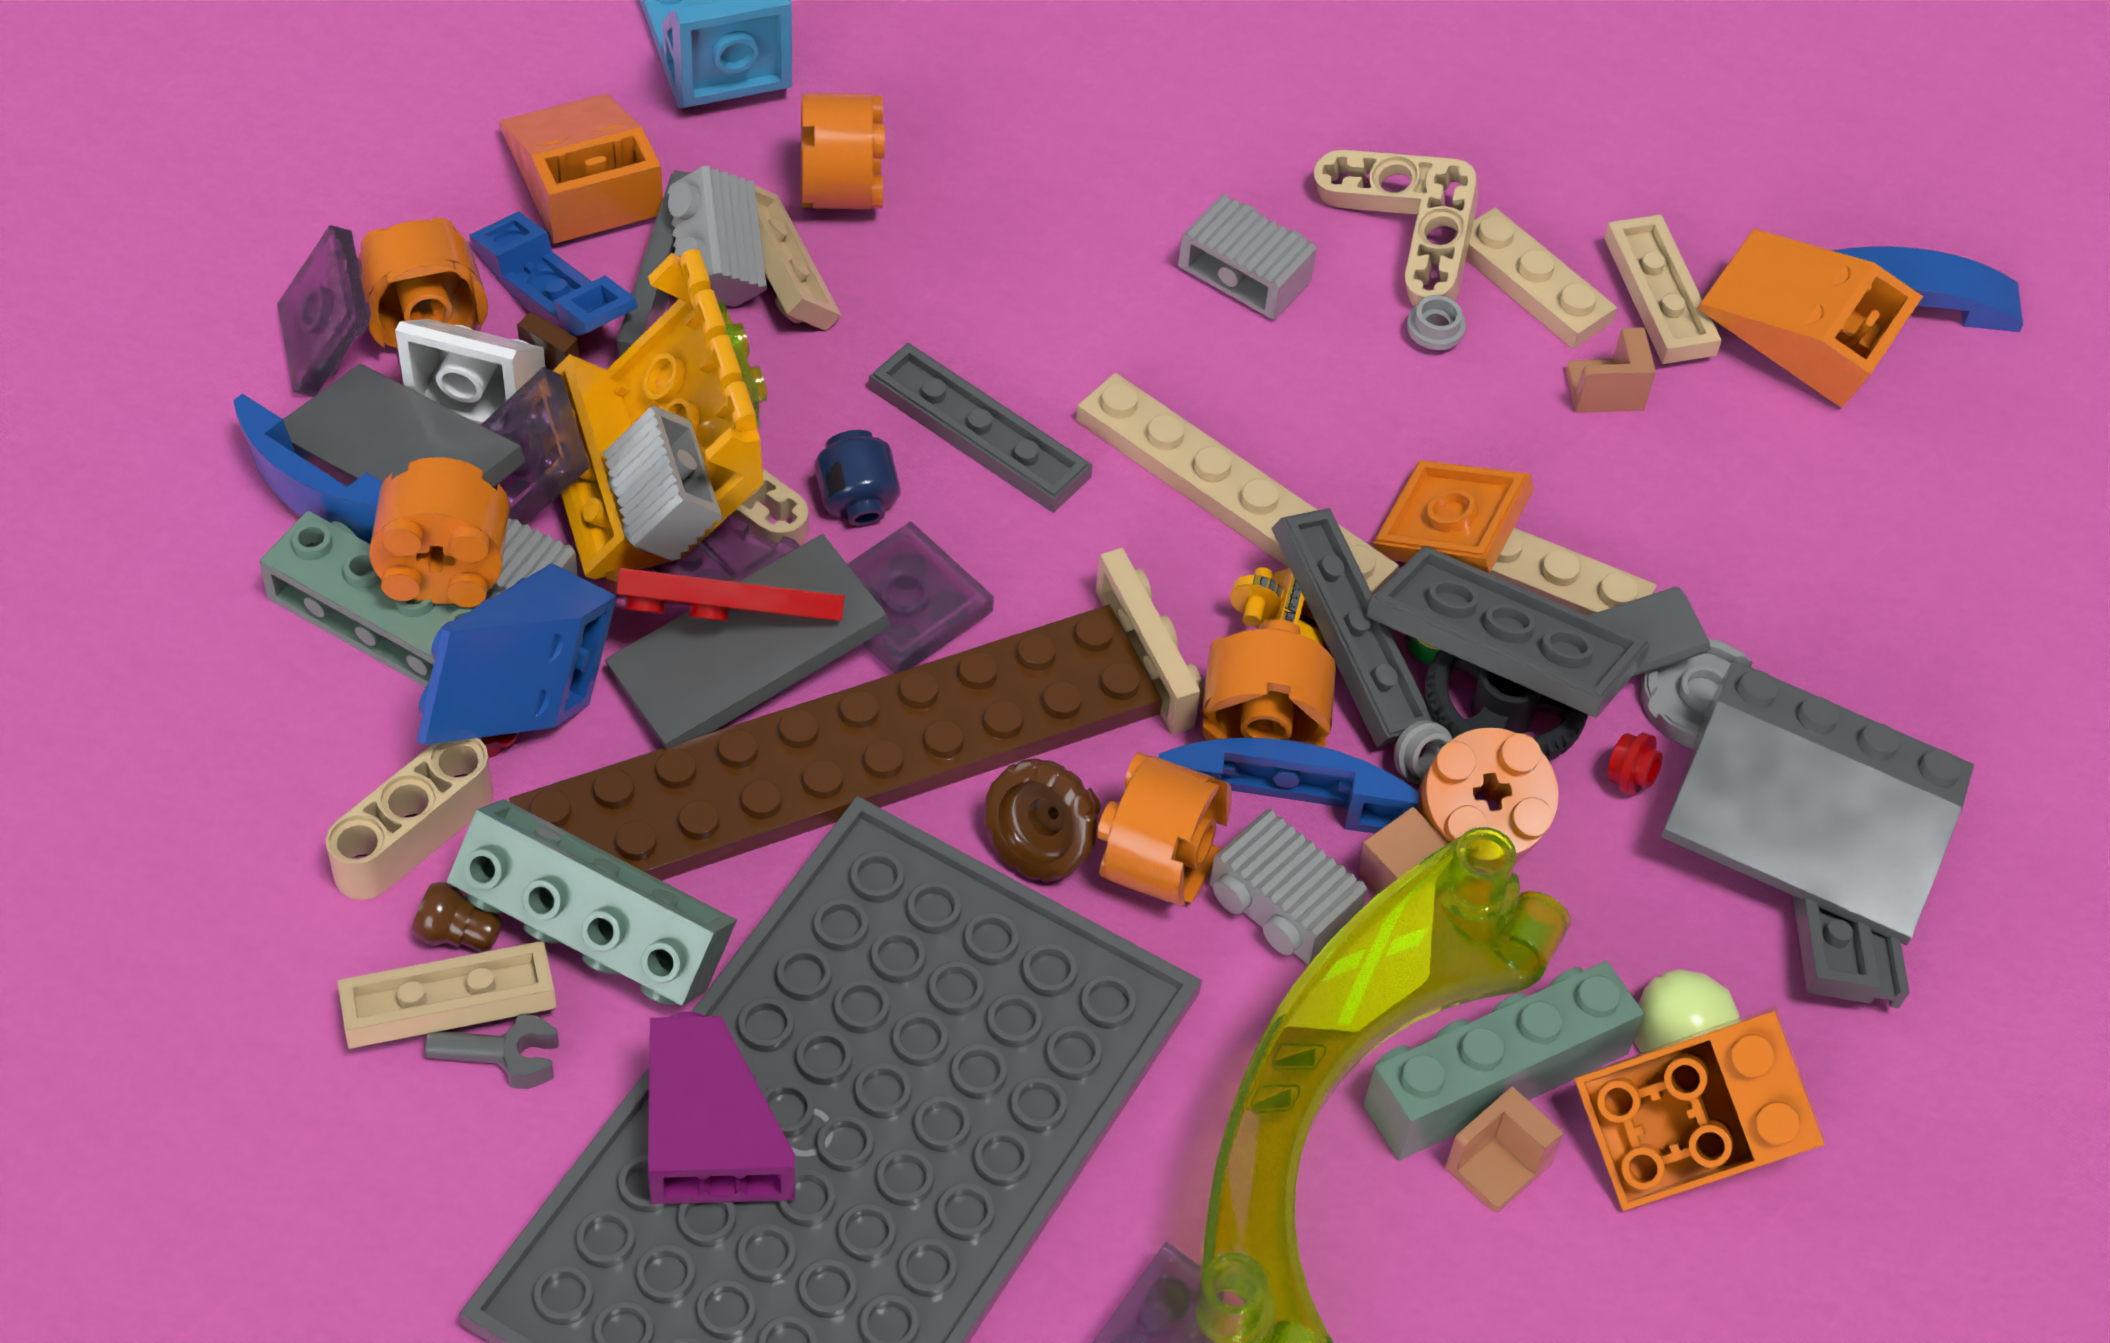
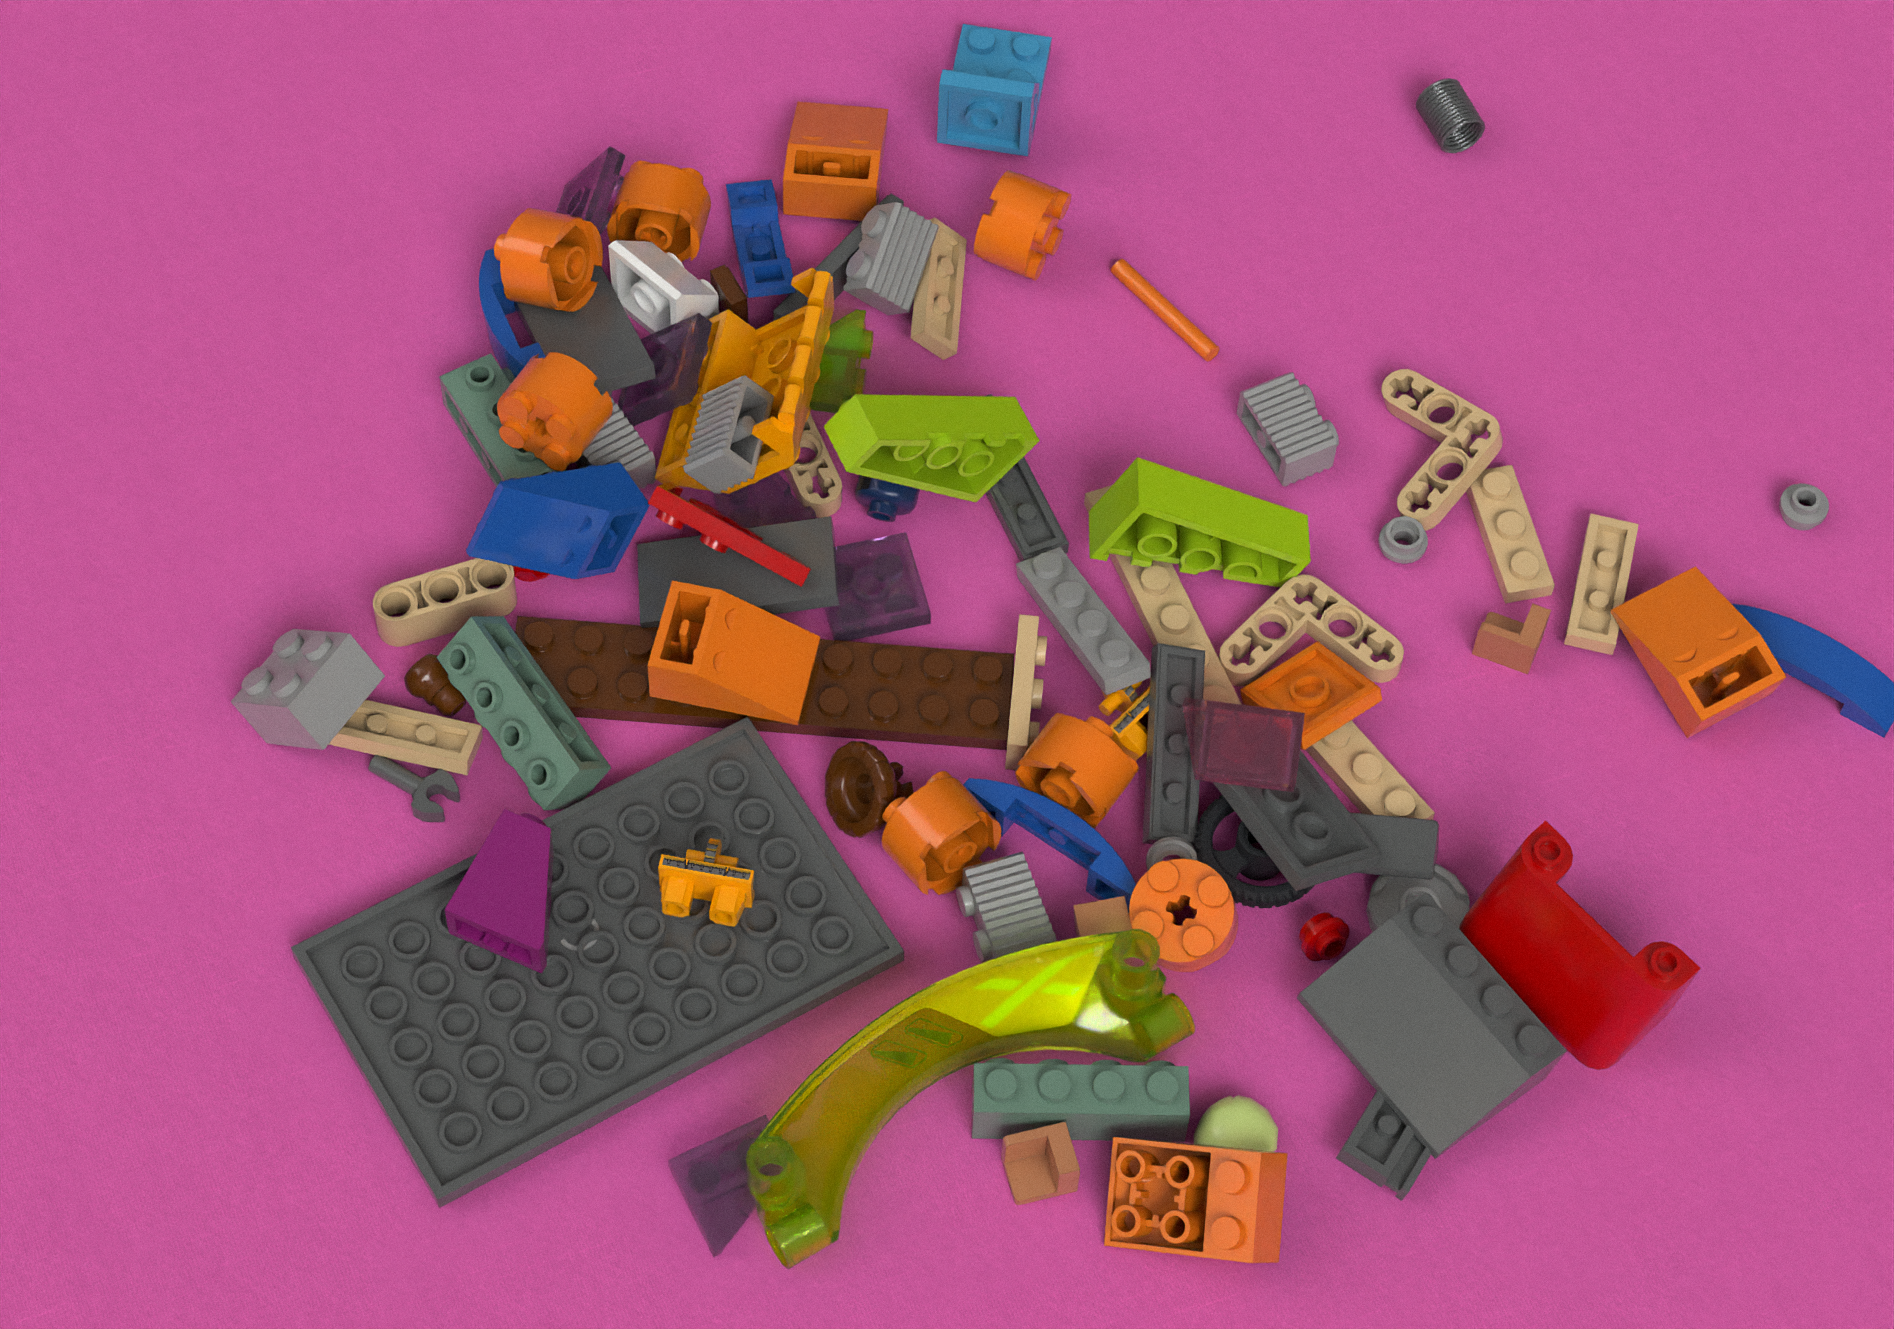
camera: 30 degrees right, 5 degrees up
none -> light grey brick [231,629,385,750]
none -> orange brick [494,208,603,312]
none -> orange slope [647,580,820,725]
none -> light orange hips [658,838,755,927]
none -> lime wedge [823,394,1040,502]
none -> light grey plate [1016,547,1151,695]
none -> lime wedge [1089,457,1311,588]
none -> orange bar [1111,259,1220,362]
none -> clear pink slope [1182,698,1305,792]
none -> tan beam [1219,574,1404,687]
none -> red windscreen [1459,820,1701,1070]
none -> light grey plate [1779,483,1829,530]

